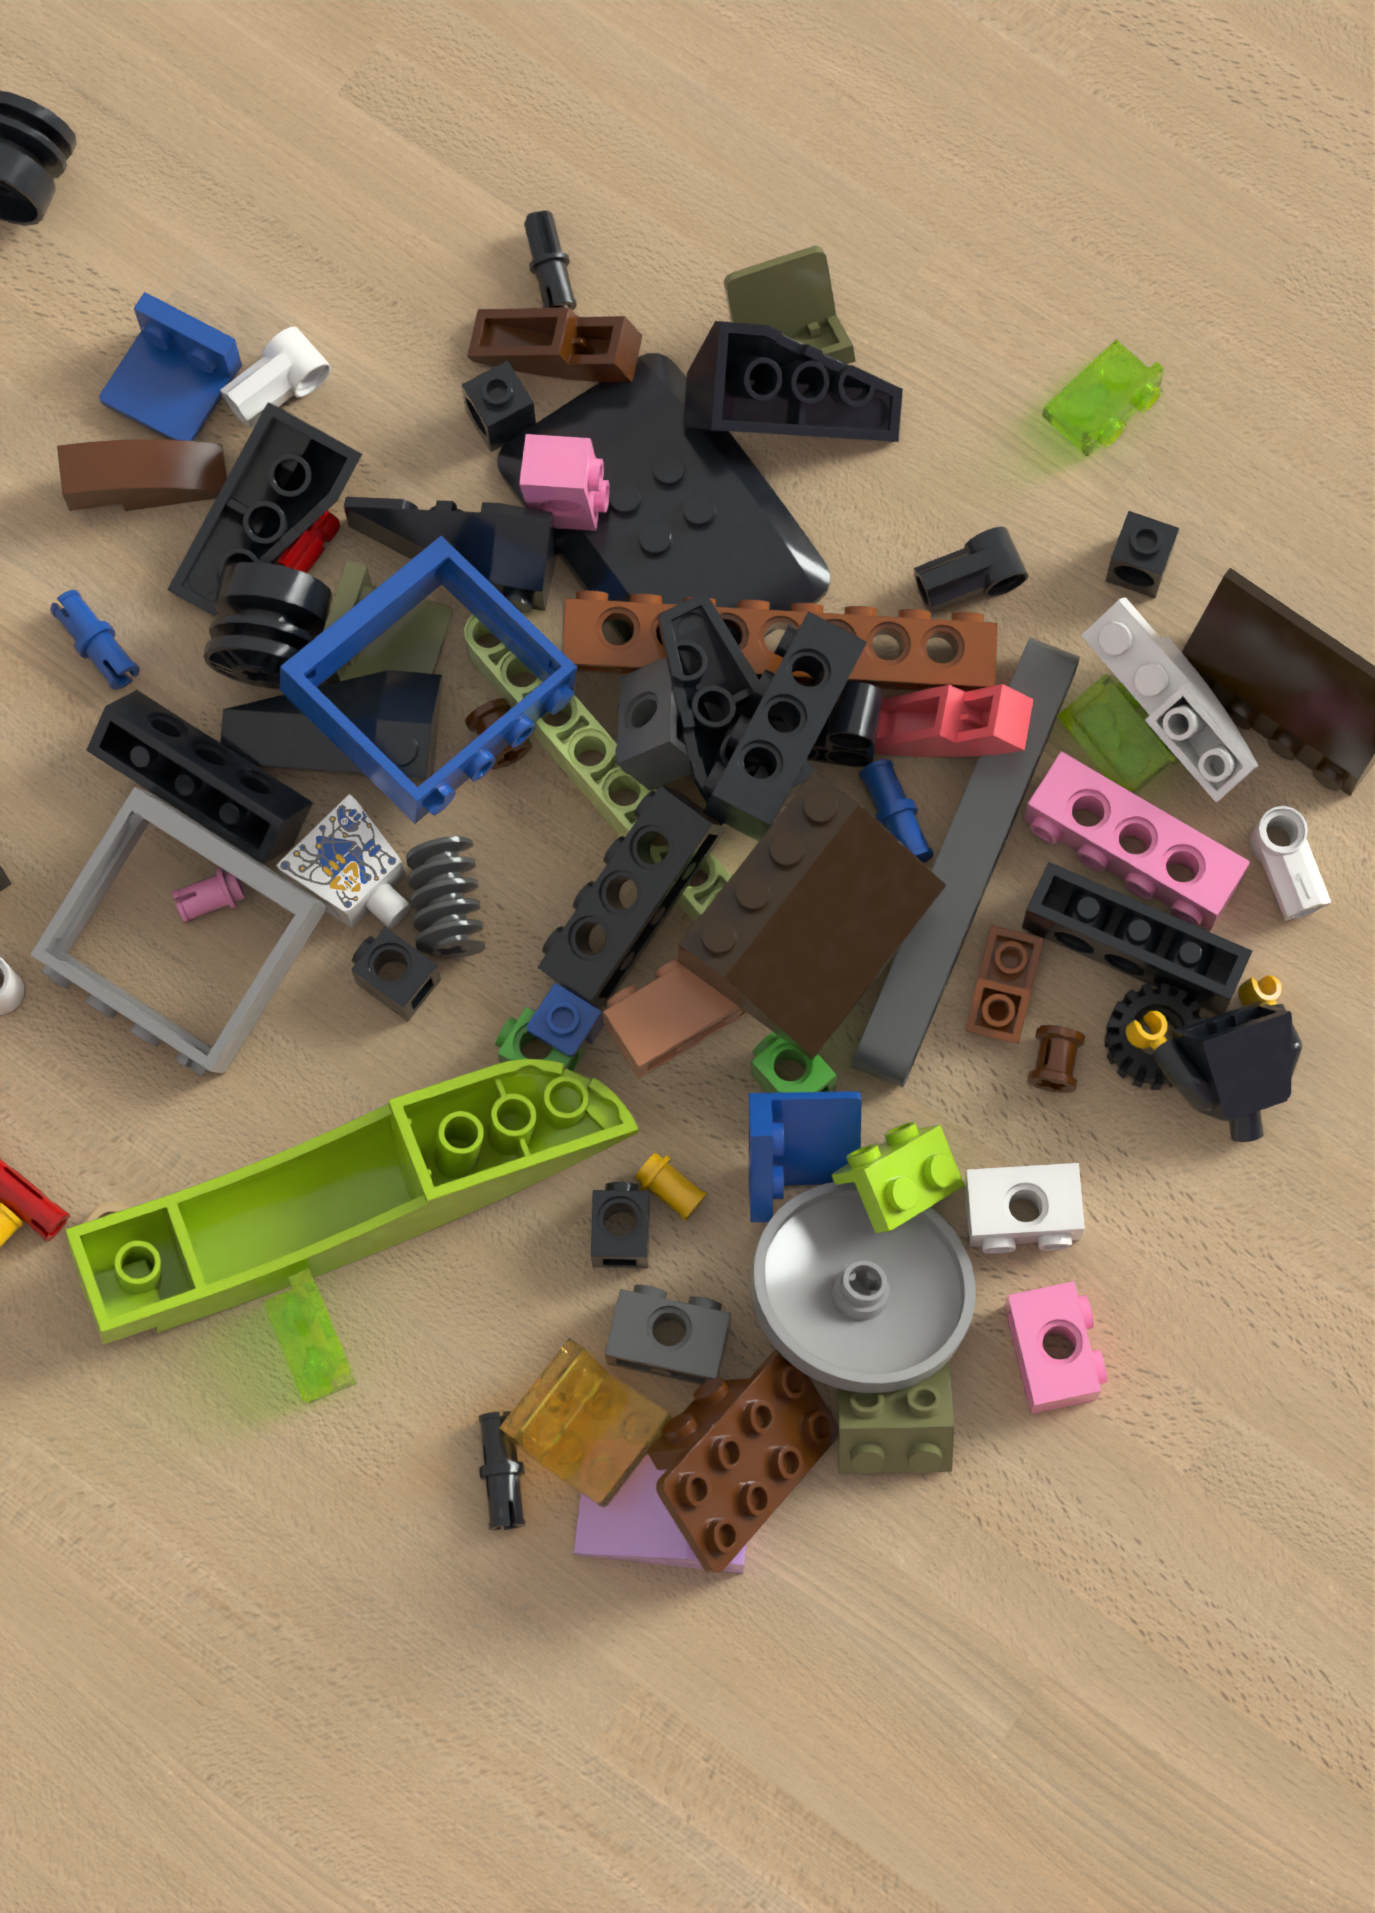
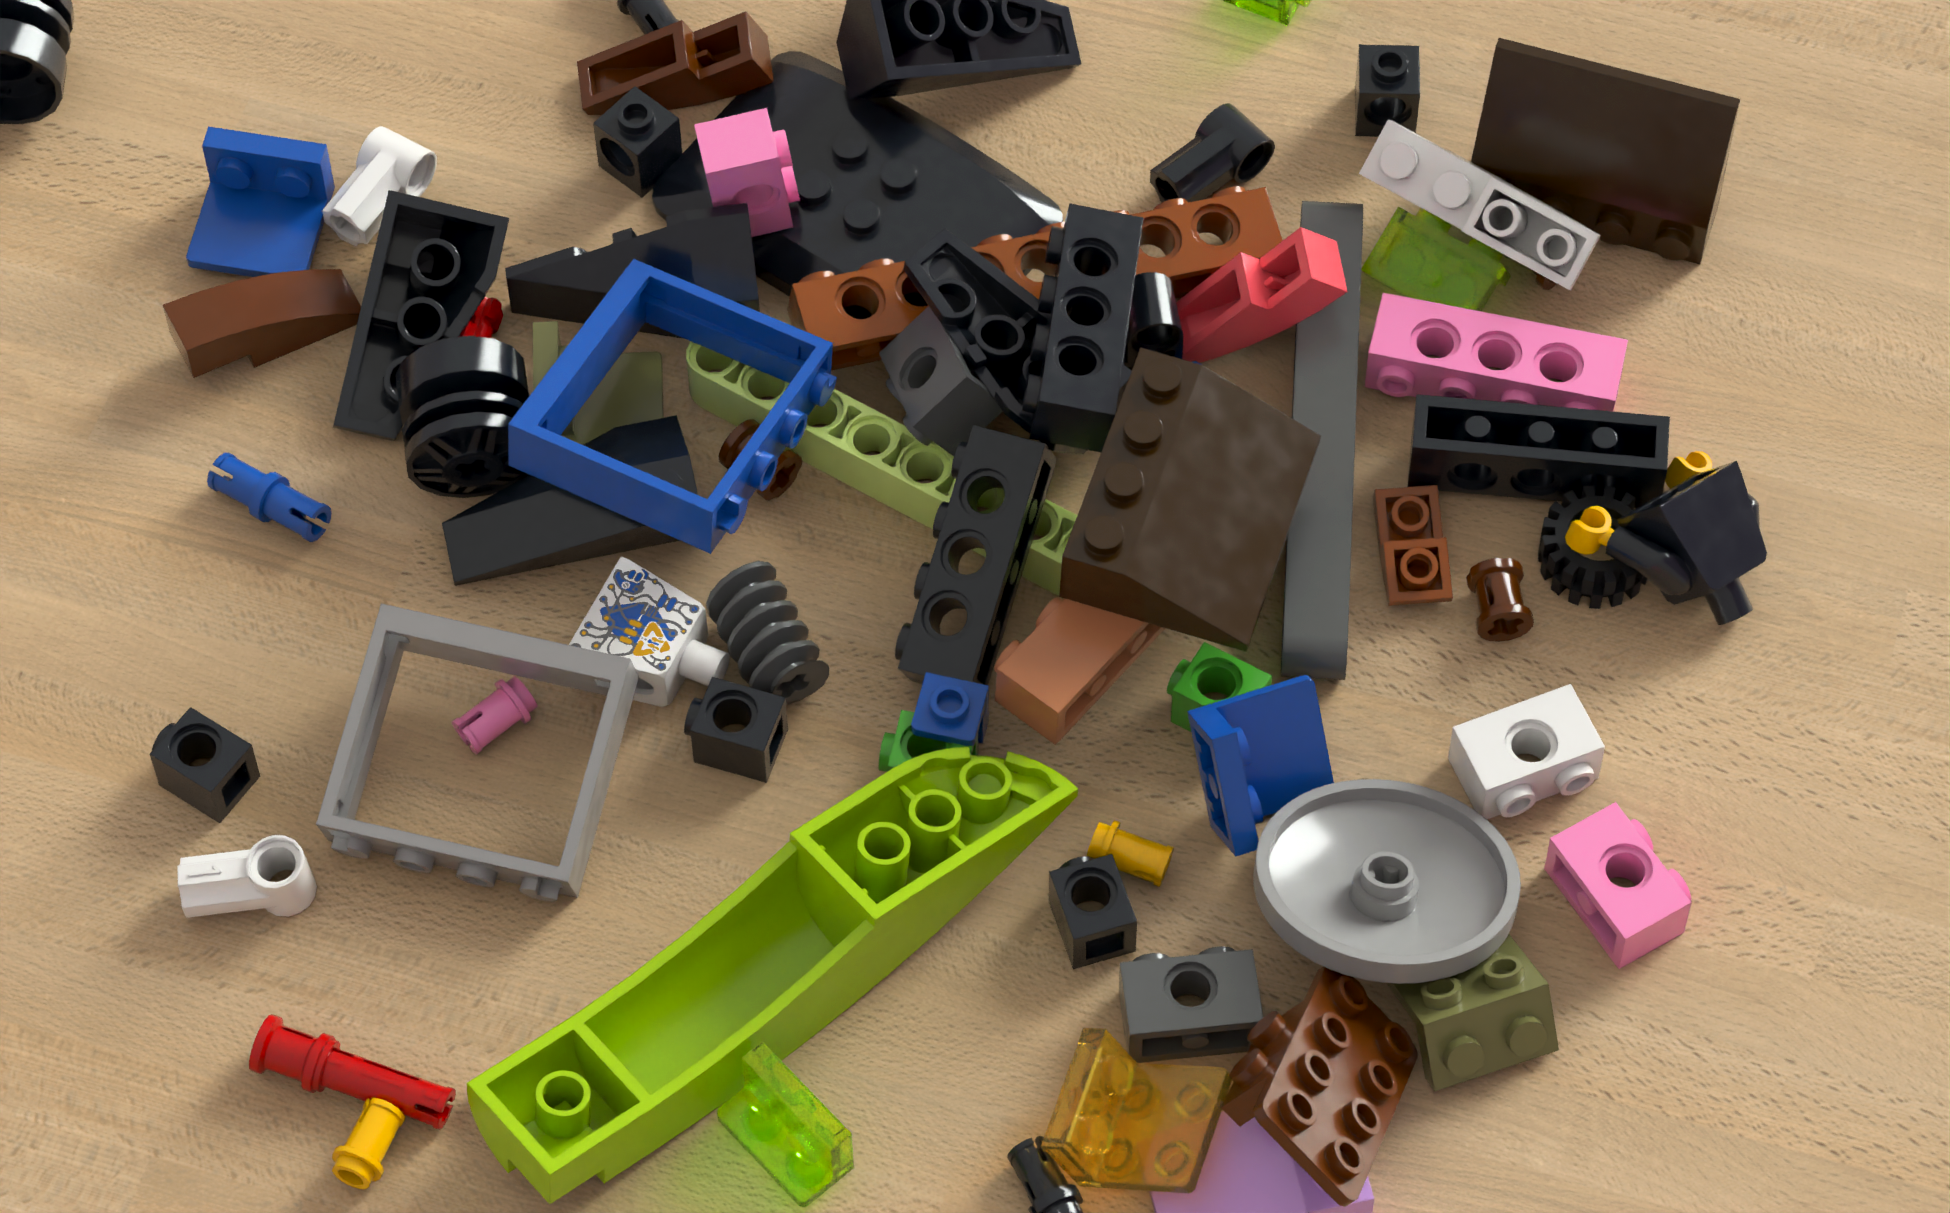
camera: 20 degrees left, 15 degrees down
black brick [86,690,313,865] -> none
lime bracket [831,1122,965,1233] -> none
white piece [1249,806,1331,921] -> none

